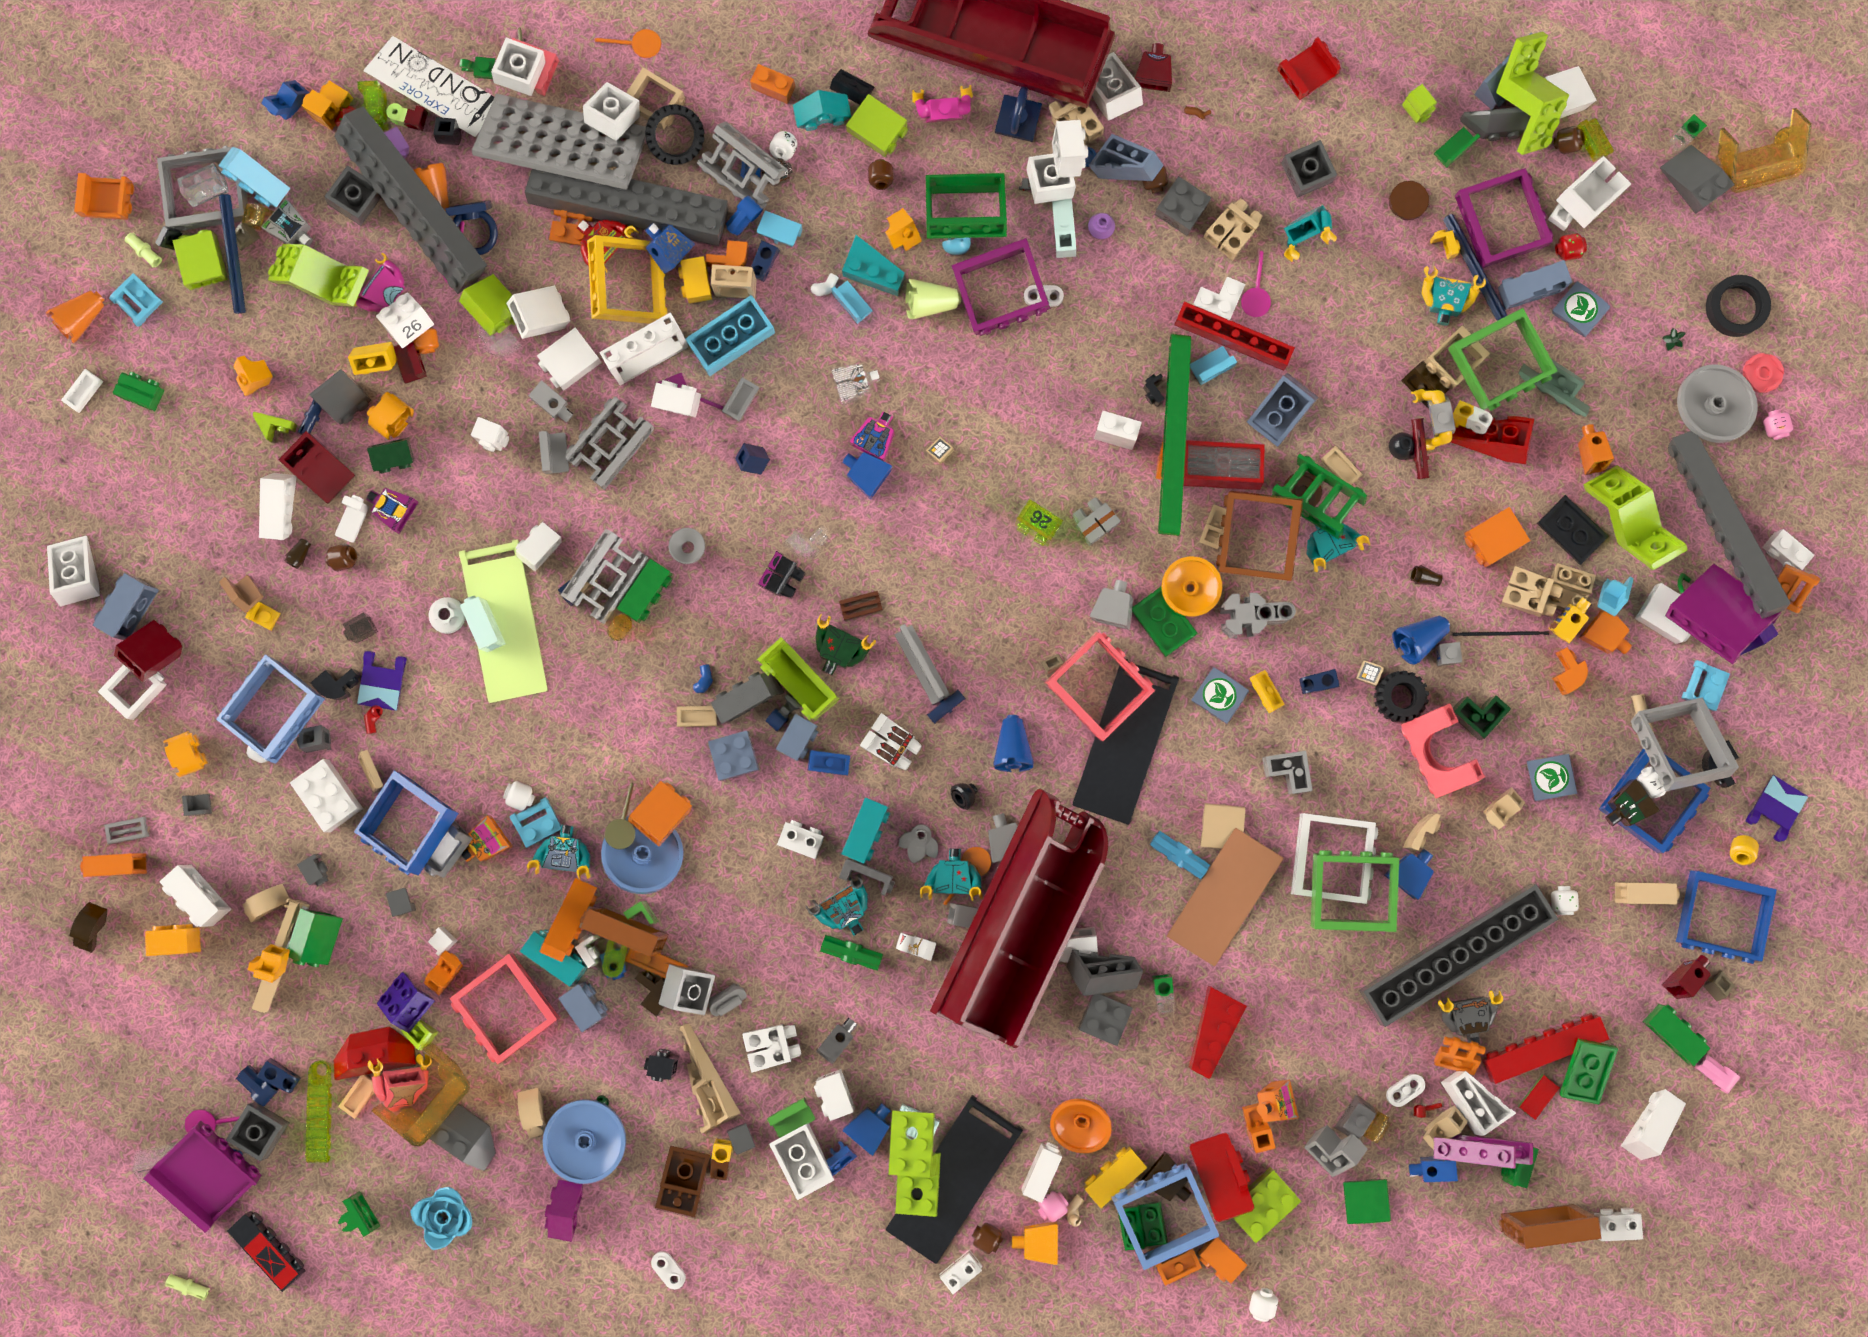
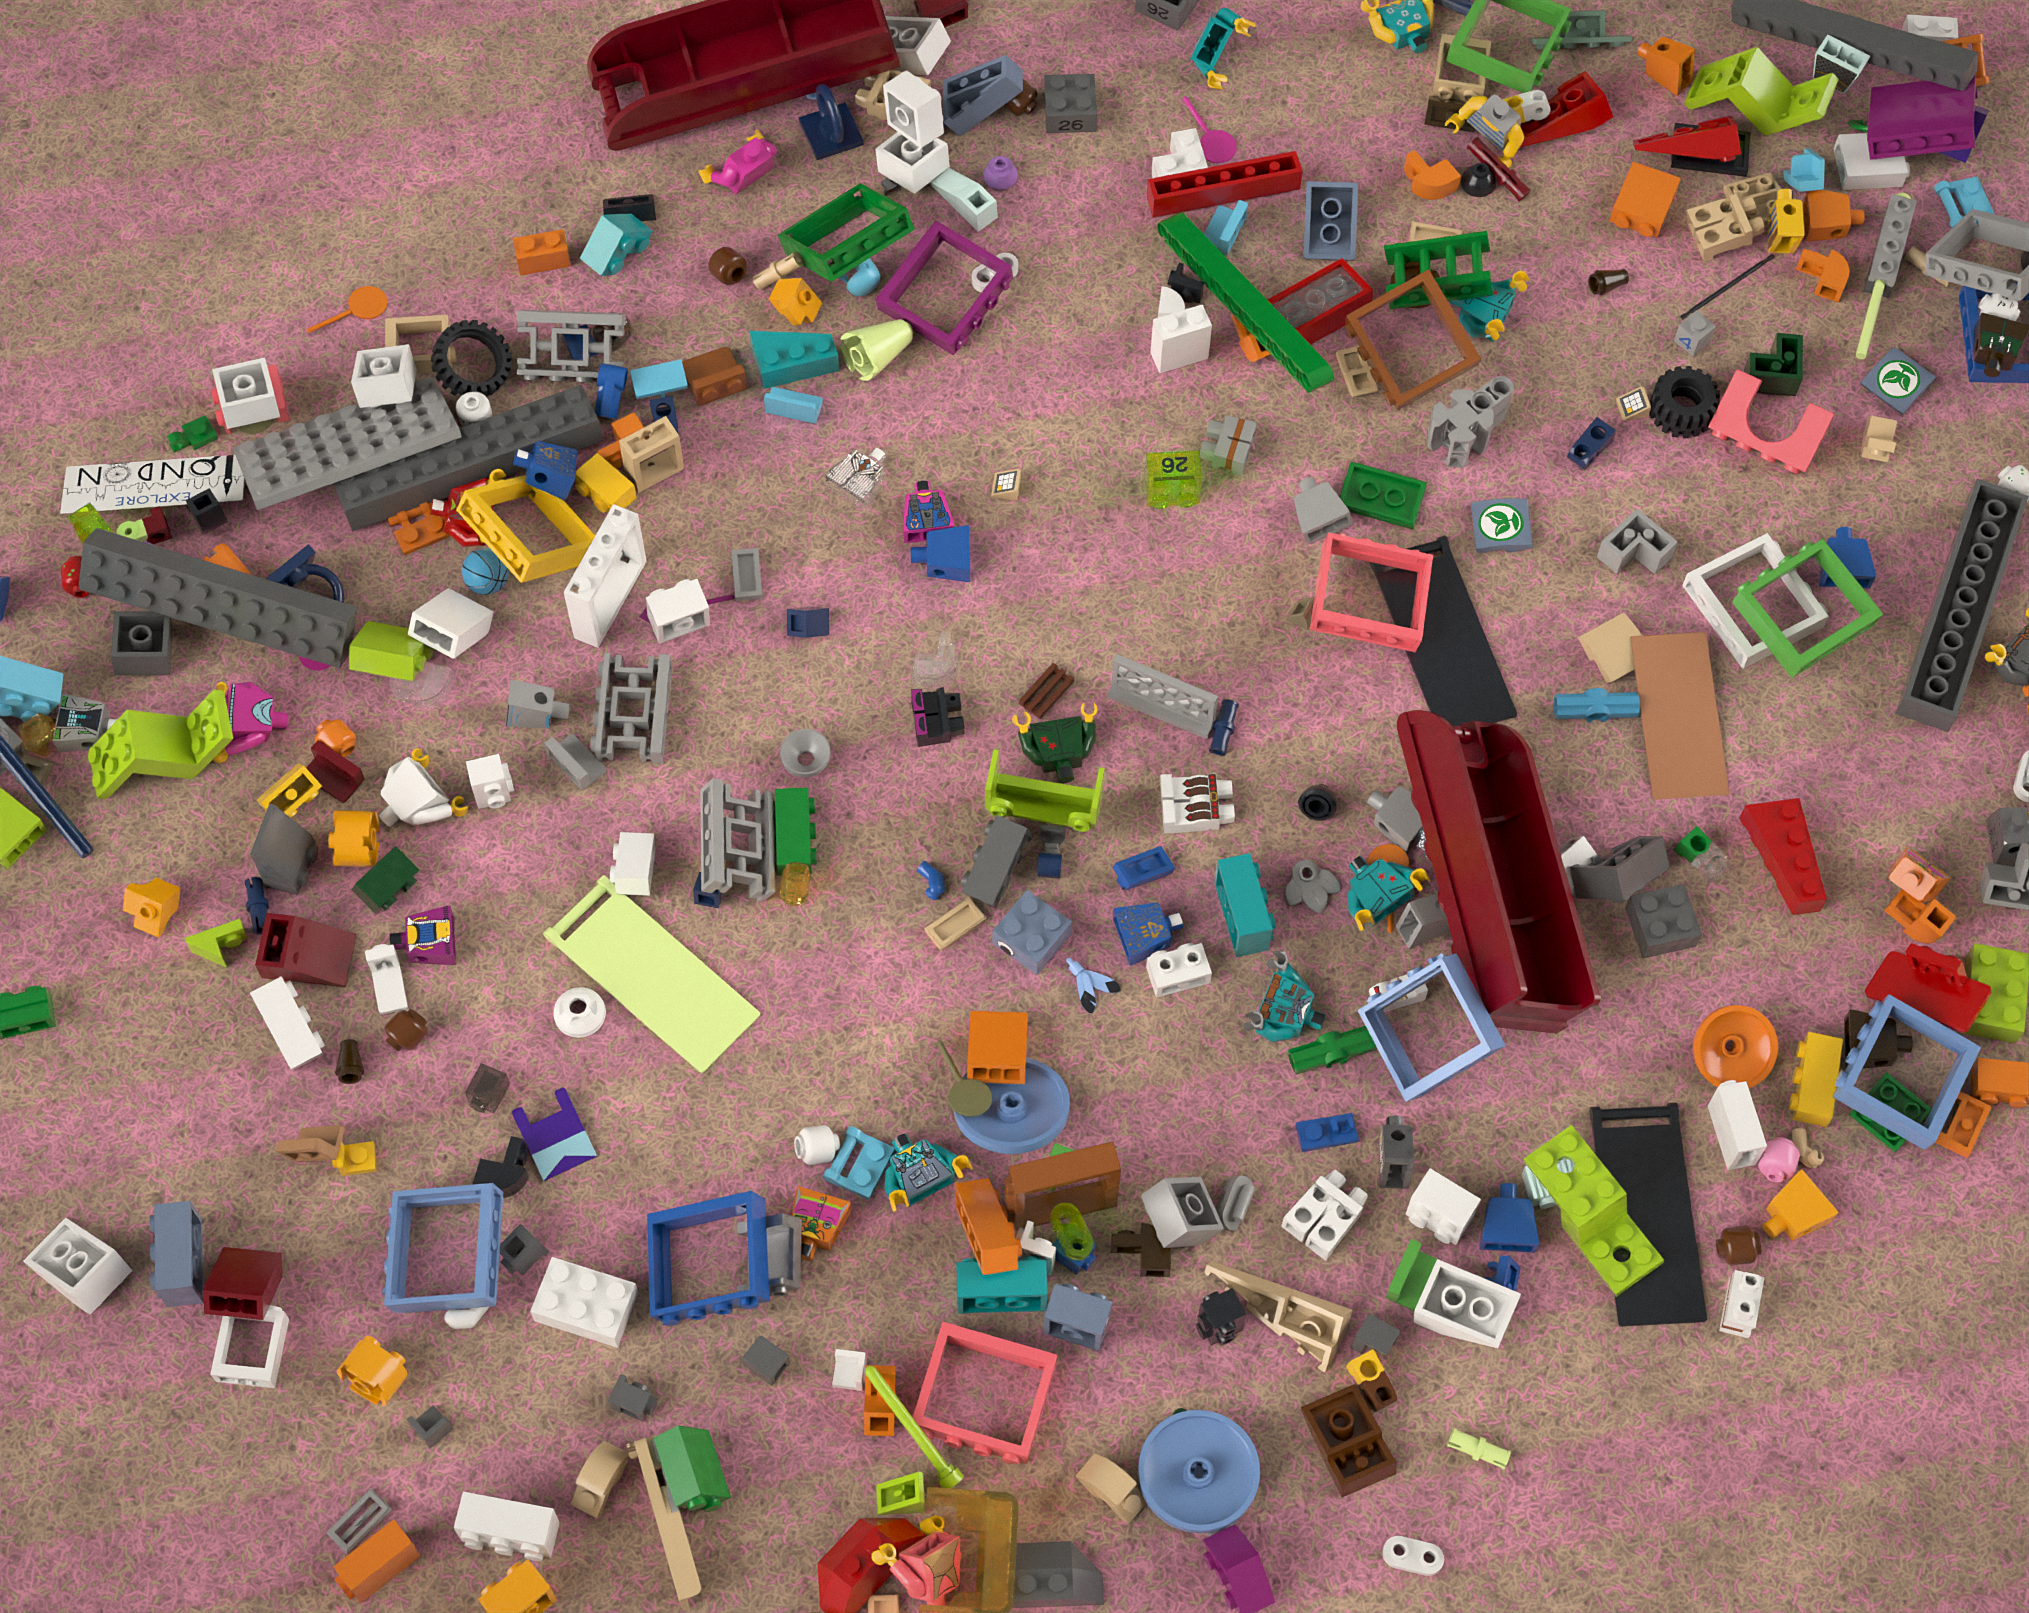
camera: 40 degrees left, 20 degrees down
light orange brick [248,944,290,983] -> none
light orange brick [301,80,354,130] -> none
tan tile [358,750,383,793] -> none
red arm [364,705,383,734] -> none
white brick [376,292,434,348] -> none
dark purple bracket [377,972,435,1033] -> none
light aqua brick [460,596,506,652] -> none
white brick [537,328,602,391] -> none
orange tile [625,949,689,978] -> none
medium azure brick [685,295,775,376] -> none
white head [769,131,797,161] -> none
sand blue brick [776,714,819,761] -> none
white arm [811,273,839,296] -> none
flat silver panel [839,859,895,896] -> none
lime brick [846,94,908,157] -> none
blue cone [993,715,1034,772] -> none
light orange dish [1161,556,1222,617] -> none
dark orange piece [1184,106,1211,120] -> none
tan hips [1203,198,1263,261] -> none
yellow plate [1249,670,1285,713] -> none
blue cone [1392,616,1450,665] -> none
tan slope [1403,814,1441,851] -> none
none -> white torso [379,748,468,827]
none -> white head [456,392,492,427]
none -> dark azure piece [461,548,509,595]
none -> dark orange bracket [682,347,747,406]
none -> tan pin [753,252,803,290]
none -> lime piece [865,1366,964,1491]
none -> light blue piece [1066,958,1120,1014]
none -> blue torso [1113,903,1183,966]
none -> white brick [1158,286,1185,318]
none -> blue plate [1295,1113,1359,1152]
none -> medium blue window [1358,953,1506,1102]
none -> orange brick [1404,150,1461,200]
none -> yellowish green pin [1447,1428,1511,1469]
none -> red wedge [1633,116,1741,161]
none -> light aqua torso [1813,34,1870,93]
none -> light grey piece [1856,193,1917,359]

